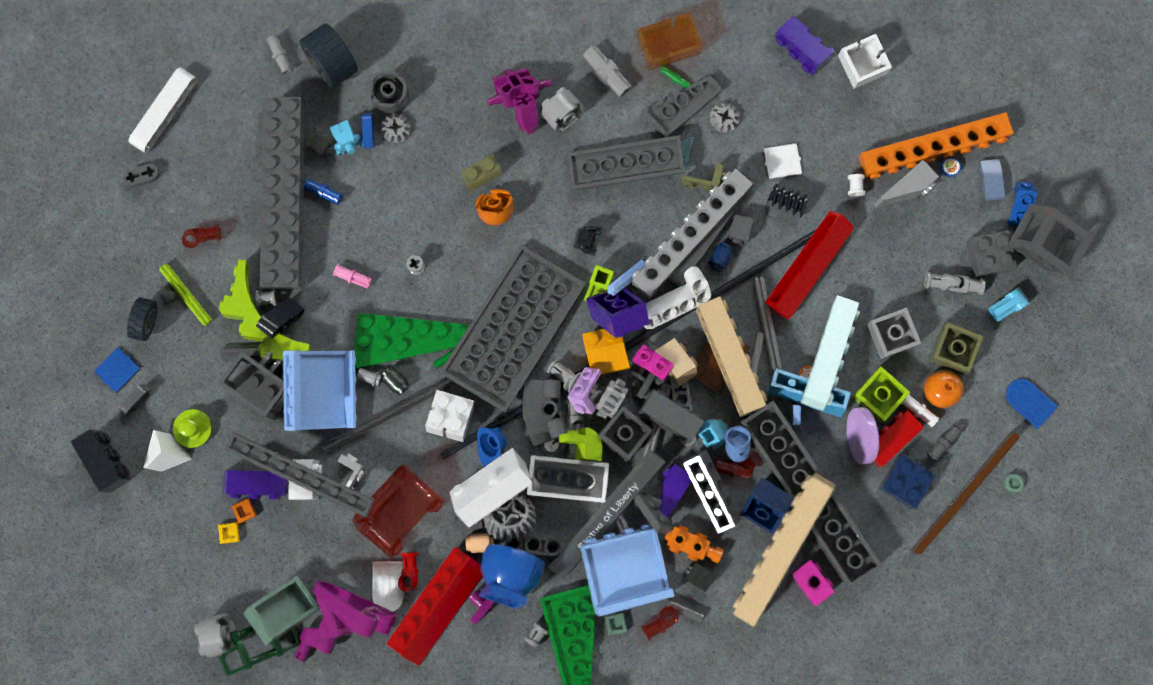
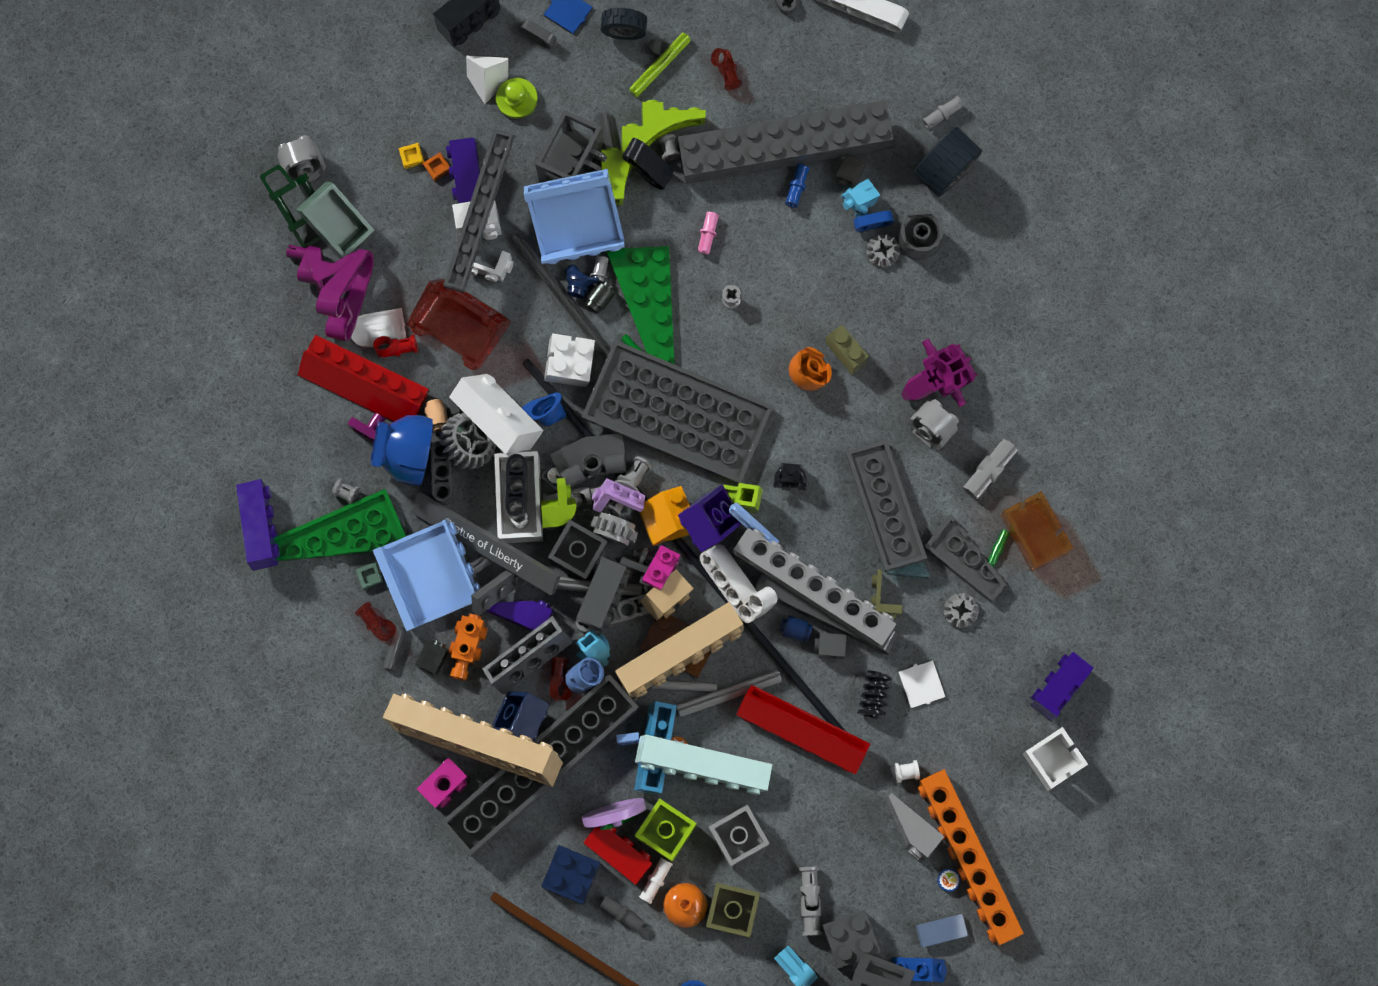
camera: 80 degrees right, 5 degrees down
none -> dark blue animal [565,265,599,298]

